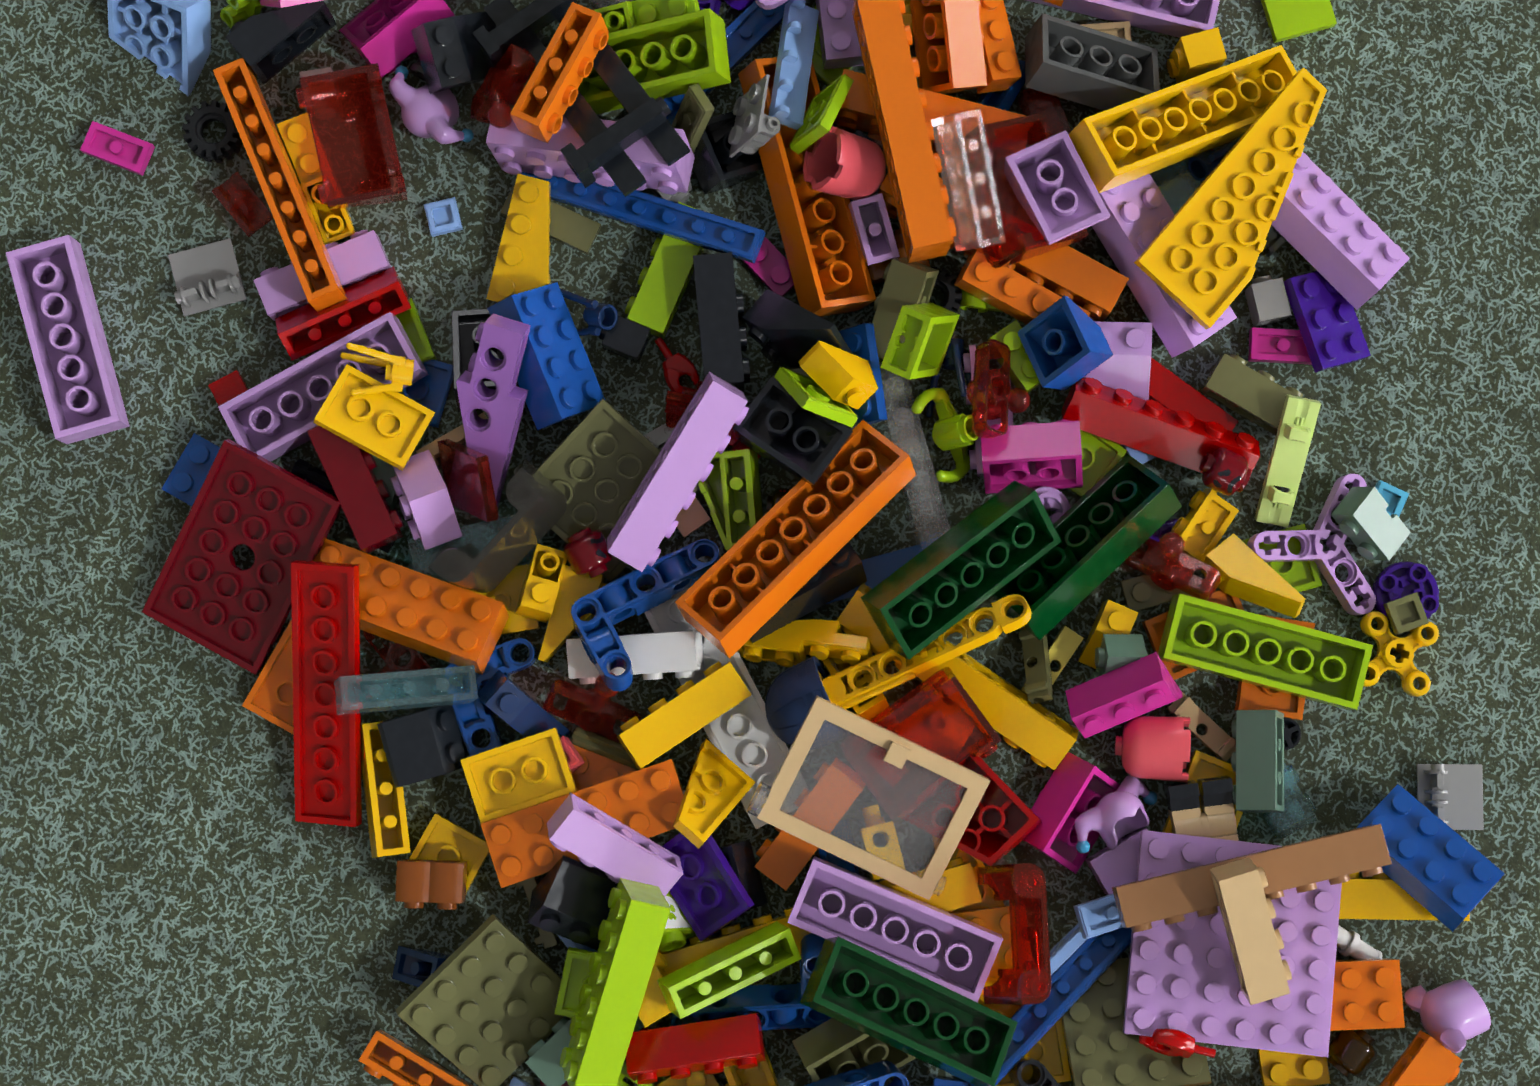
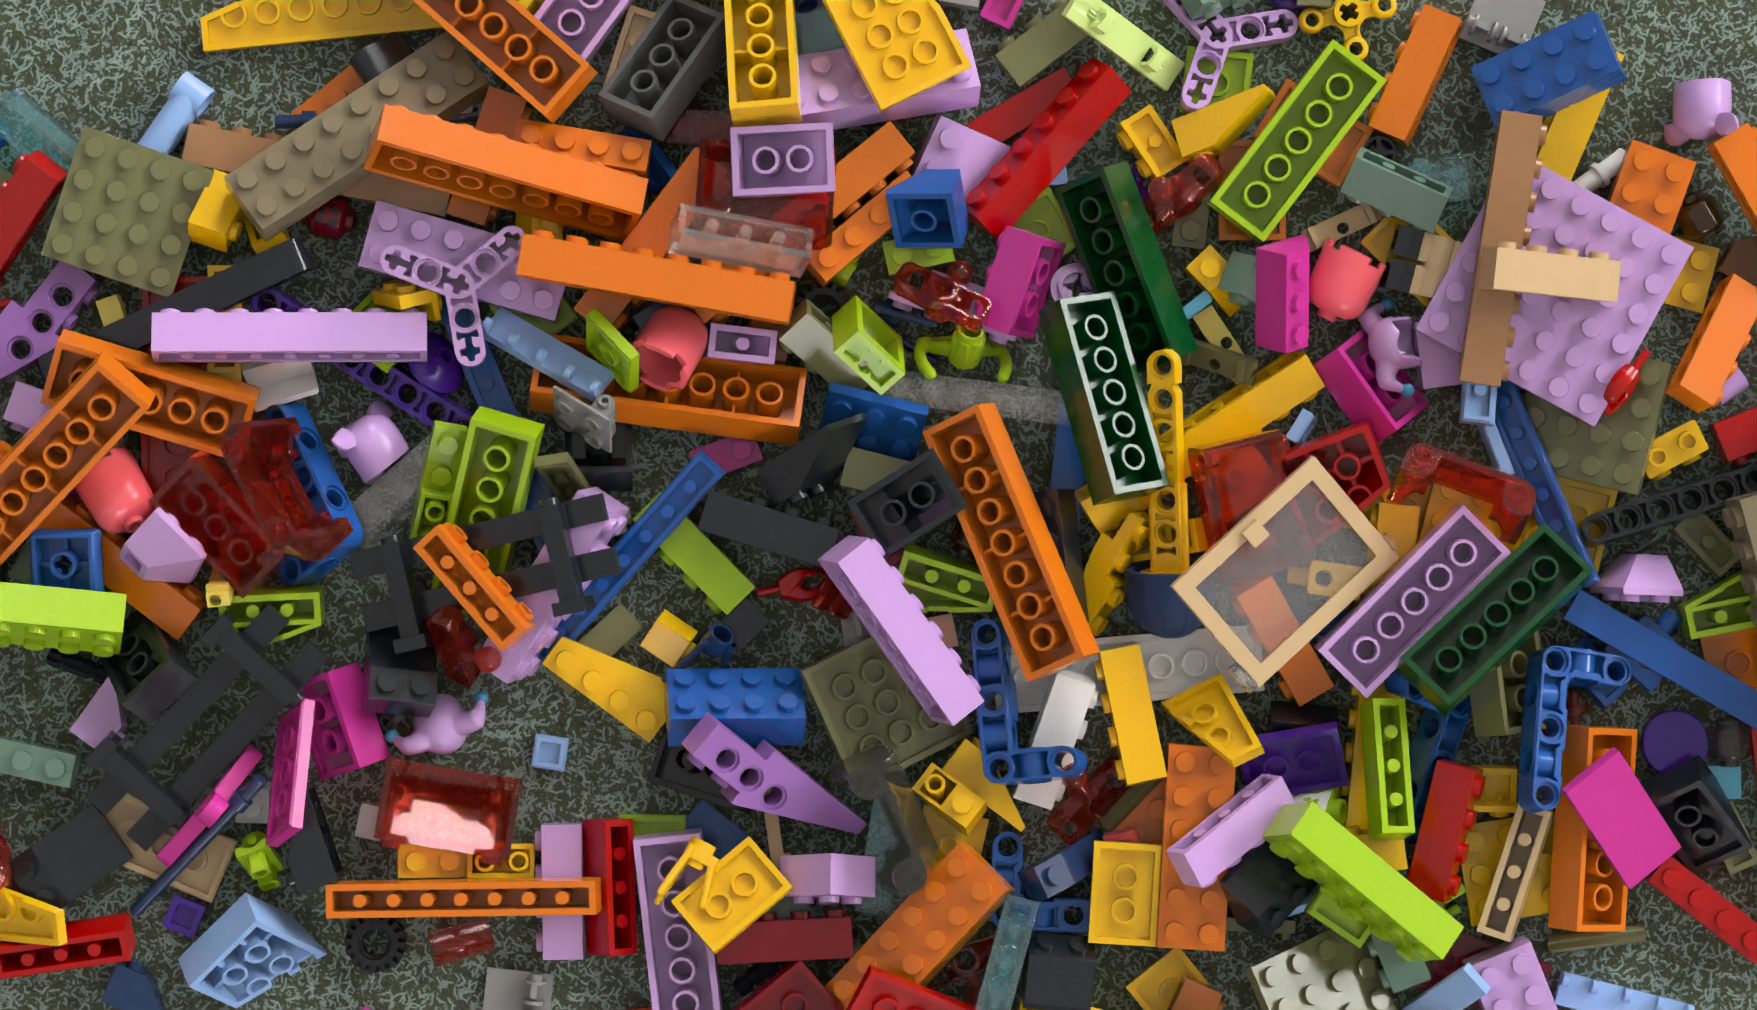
camera: 65 degrees left, 5 degrees up
clear red tile [437,439,499,522] -> none
dark red head [564,527,612,578] -> none
lime tile [774,367,858,428] -> none
yellow slope [799,340,878,410] -> none
dark red head [1199,447,1251,495] -> none
none -> yellow brick [640,609,698,667]
none -> medium azure tile [1183,290,1213,321]
none -> light blue tile [1285,408,1318,446]
none -> orange brick [1366,4,1464,147]

